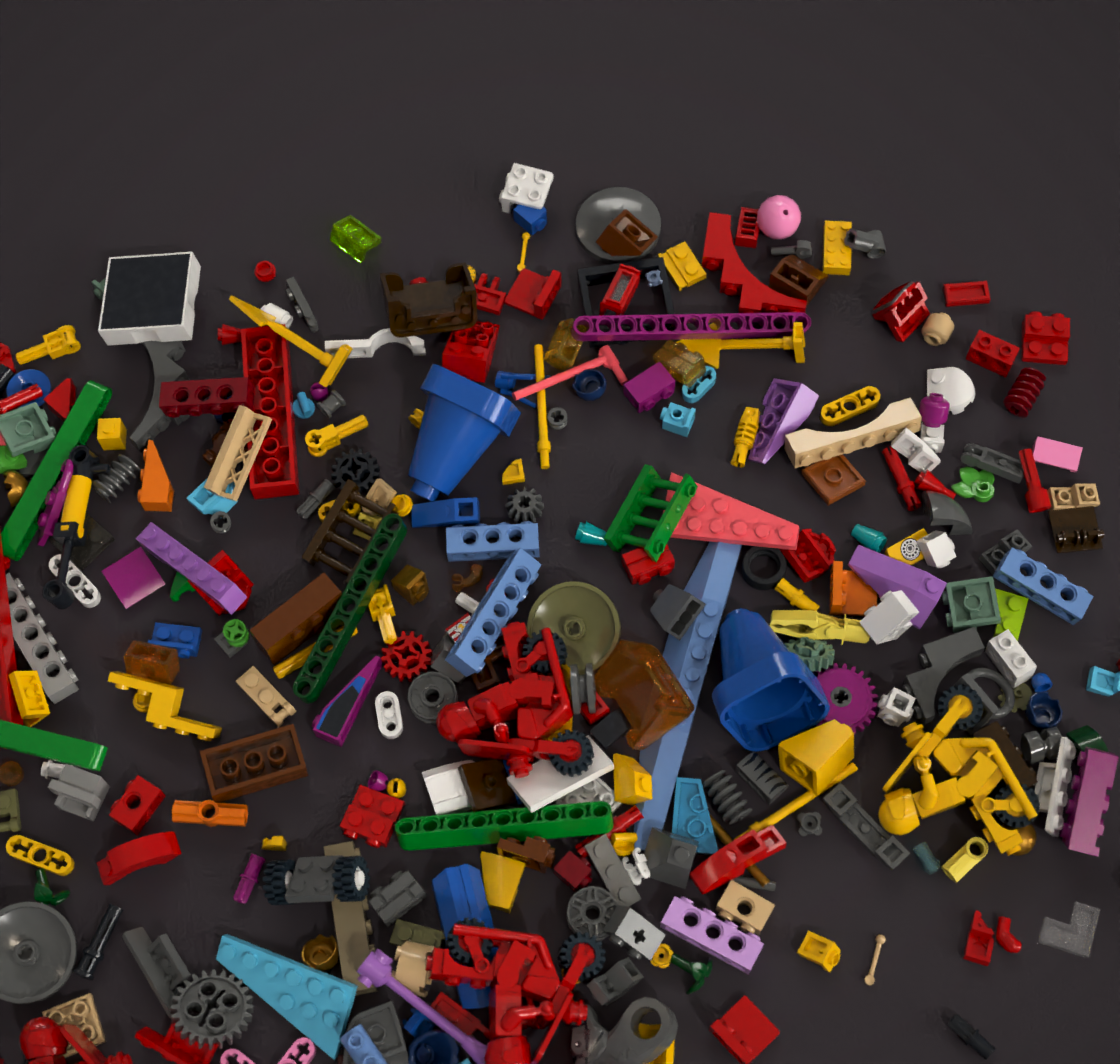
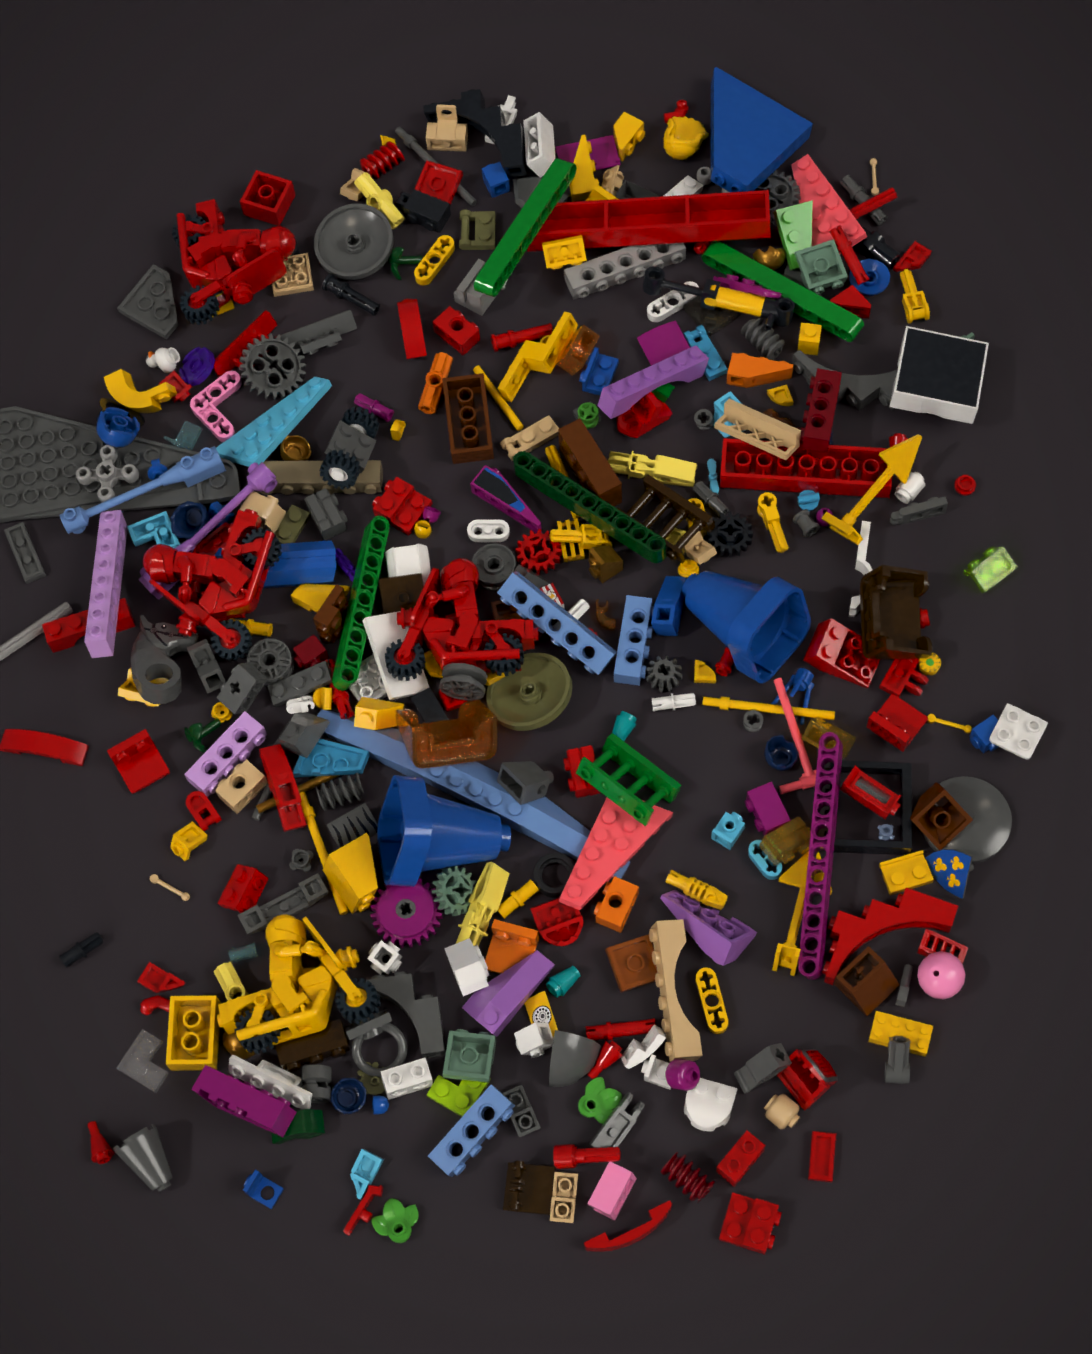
camera: 105 degrees right, 0 degrees up
none -> yellow brick [166,996,221,1071]
none -> red plate [186,791,222,831]
none -> red bracket [217,864,268,913]
none -> yellow pin [230,618,273,637]
none -> dark purple axle [335,548,356,582]
none -> yellow bar [473,365,524,431]
none -> red pin [490,323,553,352]
none -> yellow tile [557,518,585,562]
none -> red slope [584,1200,672,1252]
none -> orange brick [594,876,639,933]
none -> light yellow arm [608,451,697,487]
none -> white axle [652,693,696,712]
none -> dark azure plate [683,325,728,381]
none -> medium azure piece [707,458,719,494]
none -> red pin [715,647,734,676]
none -> dark grey piece [734,1043,792,1094]
none -> yellow tile [767,385,794,406]
none -> blue shield [925,849,974,899]

